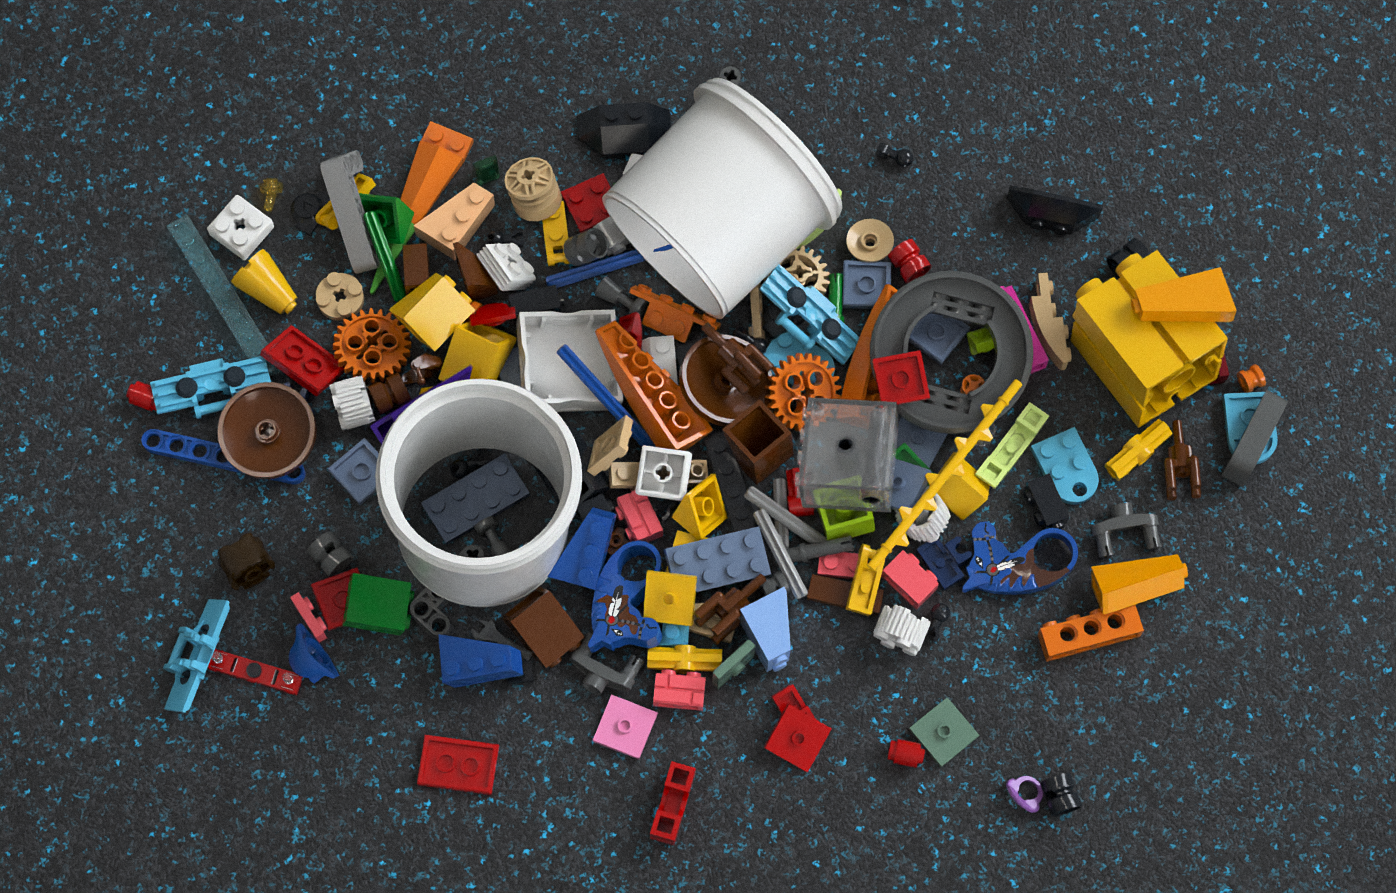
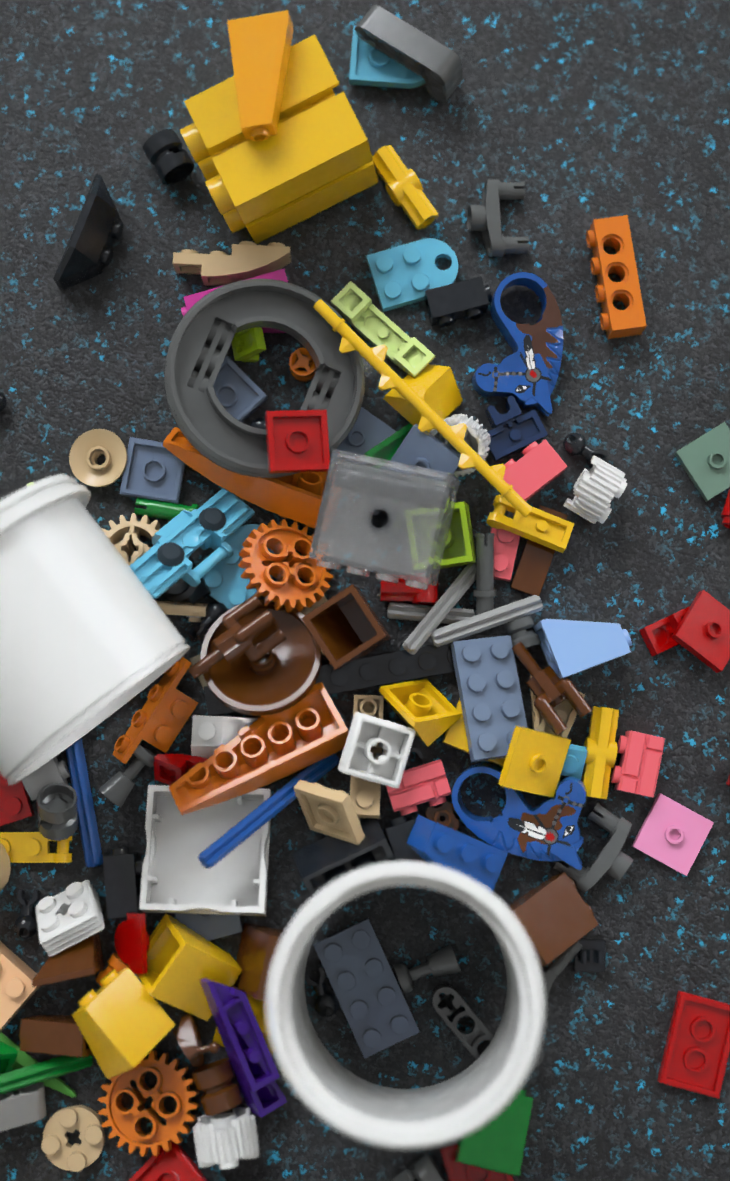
camera: 85 degrees left, 10 degrees up
sand blue plate [328,438,379,506] -> none
blue wedge [438,634,523,688] -> none
sand green plate [712,640,756,689] -> none
red wheel [888,239,932,283] -> none
light orange slope [1091,554,1188,614] -> none
reddish brown plant [1164,420,1201,500] -> none
orange wheel [1237,364,1266,393] -> none

